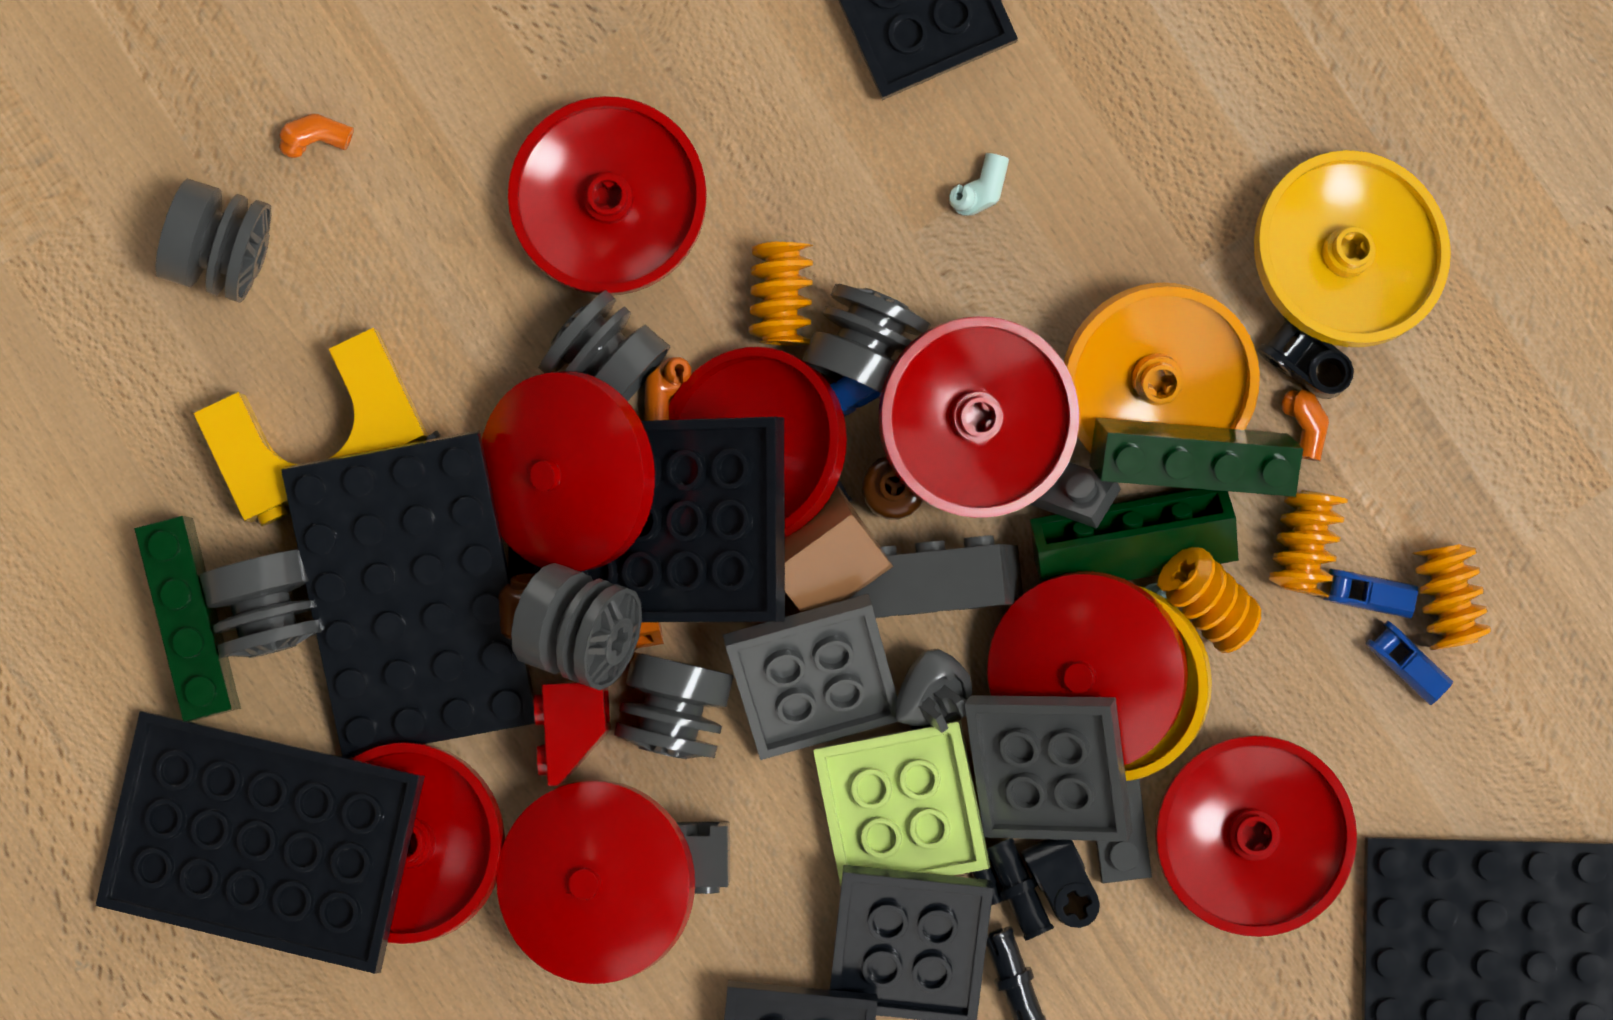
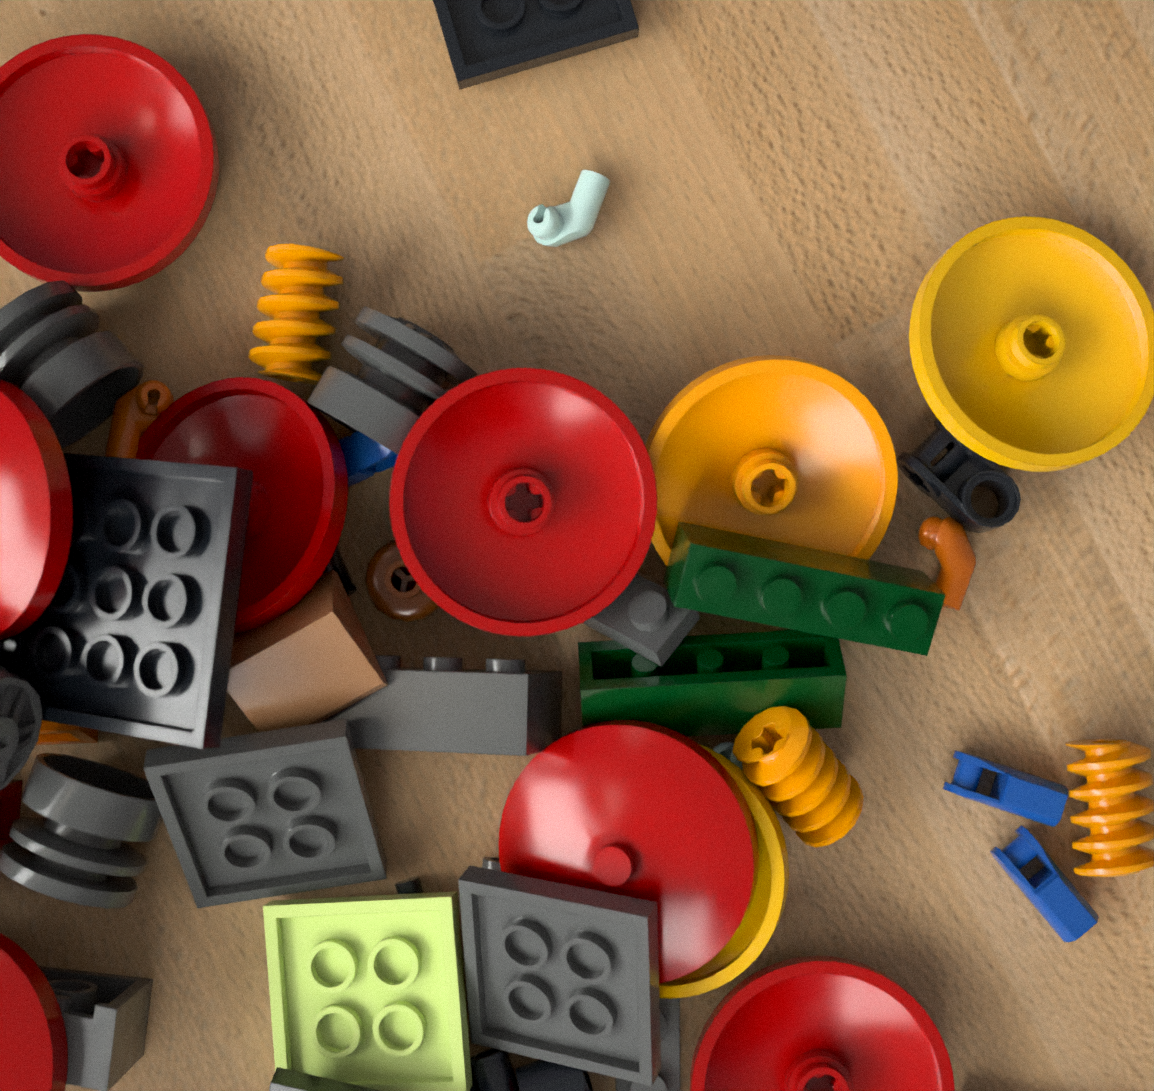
camera: 10 degrees right, 0 degrees up
dark grey piece [896,649,972,733] -> none
light orange piece [1269,490,1348,597] -> none

